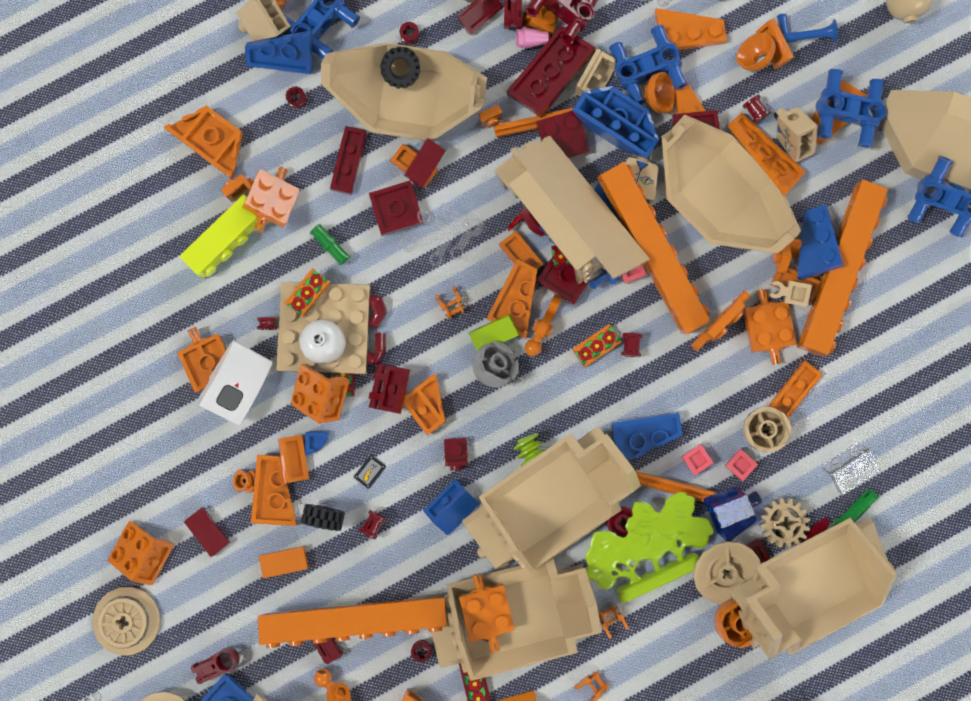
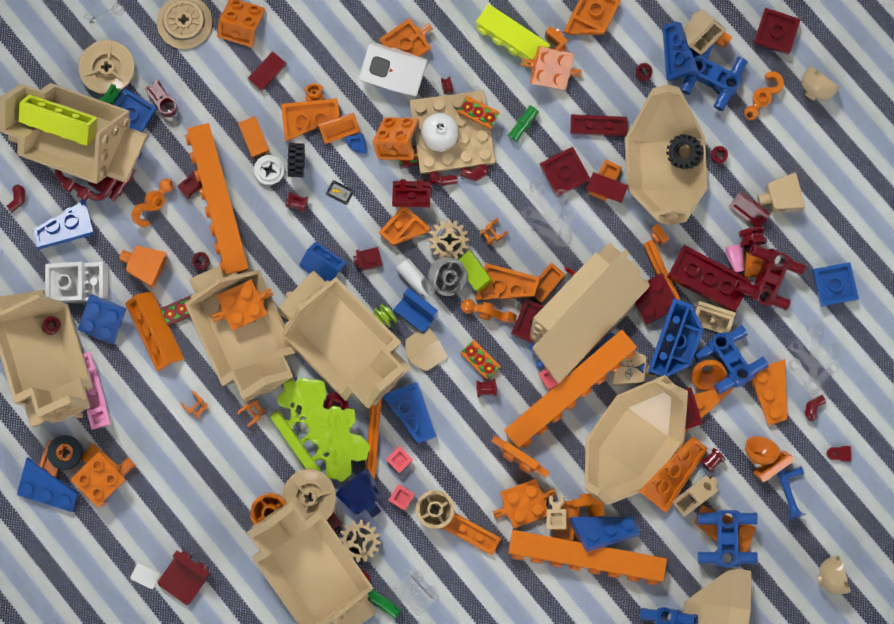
camera: 70 degrees right, 5 degrees down
none -> white gear [254,155,284,185]
none -> blue panel [394,288,438,333]
none -> white piece [396,258,435,299]
none -> tan slope [405,327,448,372]
none -> tan gear [427,219,469,259]

